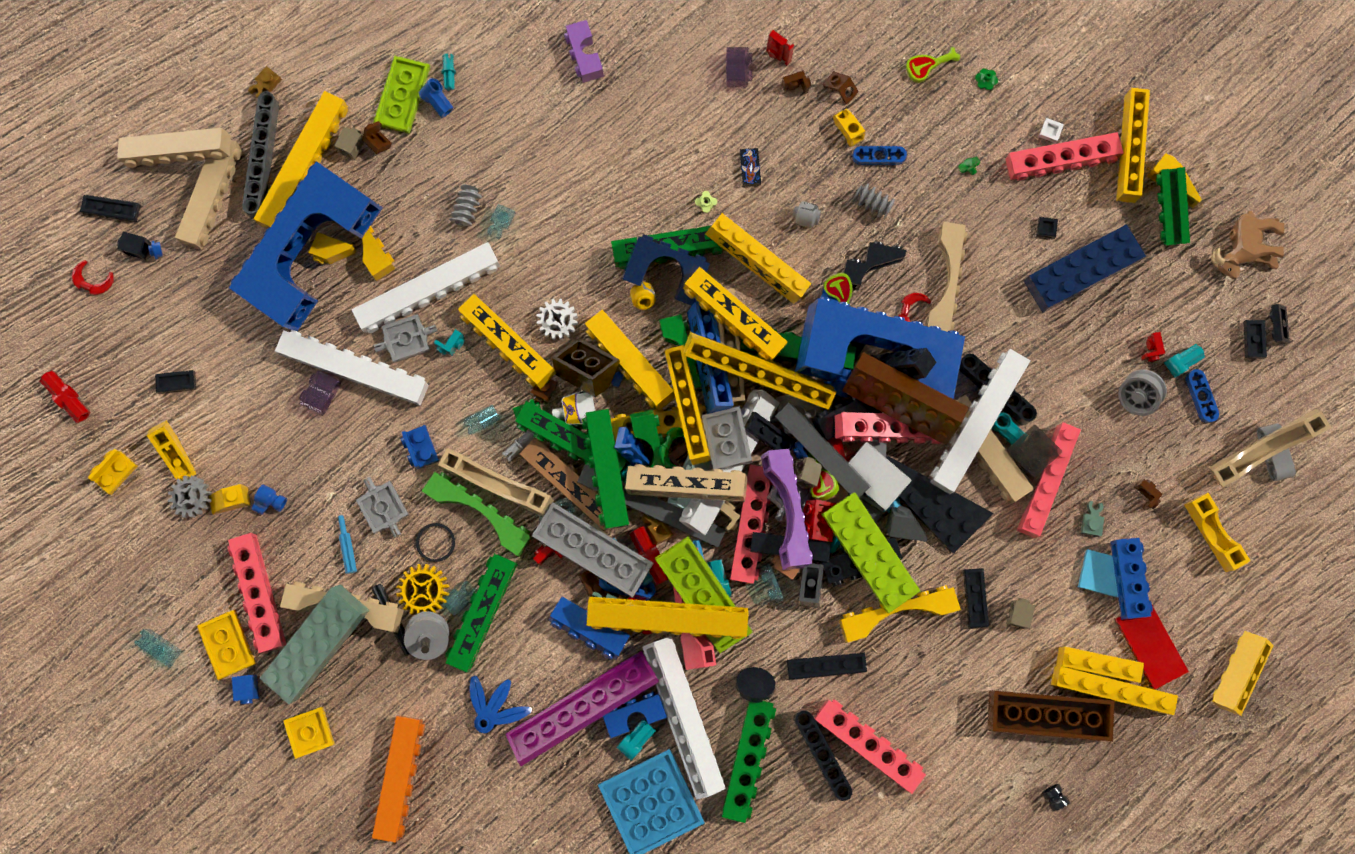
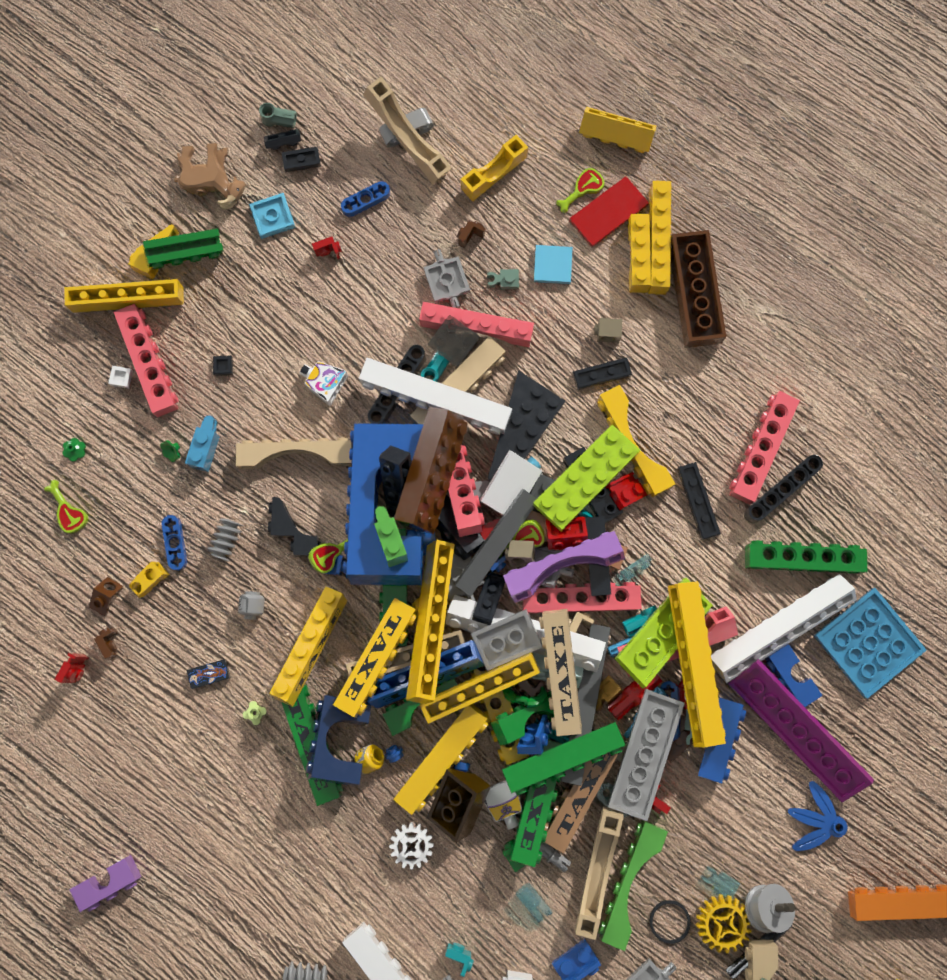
camera: 100 degrees left, 0 degrees up
green brick [445,553,518,673] -> none
yellow brick [458,294,556,389] -> none
clear light blue plate [487,203,516,239] -> none
reddish brown bracket [529,379,558,404] -> none
teal piece [616,719,656,761] -> none
clear purple brick [726,47,752,87] -> none
black tile [736,667,775,703] -> none
dark grey slope [799,564,824,608] -> none
dark grey slope [885,506,927,542] -> none
red piece [898,293,931,322] -> none
dark blue brick [1024,224,1146,314] -> none
black wheel [1042,784,1070,812] -> none
blue brick [1110,538,1153,619] -> none
light grey wheel [1118,369,1167,416] -> none
teal piece [1163,344,1205,378] -> none
none -> dark azure hinge [185,415,220,472]
none -> medium azure tile [249,193,296,239]
none -> sand green piece [259,103,297,128]
none -> torso [300,361,348,406]
none -> bright green hinge [374,506,408,567]
none -> blue plate [384,745,404,763]
none -> light grey plate [423,249,470,308]
none -> lime piece [556,168,605,213]
none -> red plate [606,472,648,510]

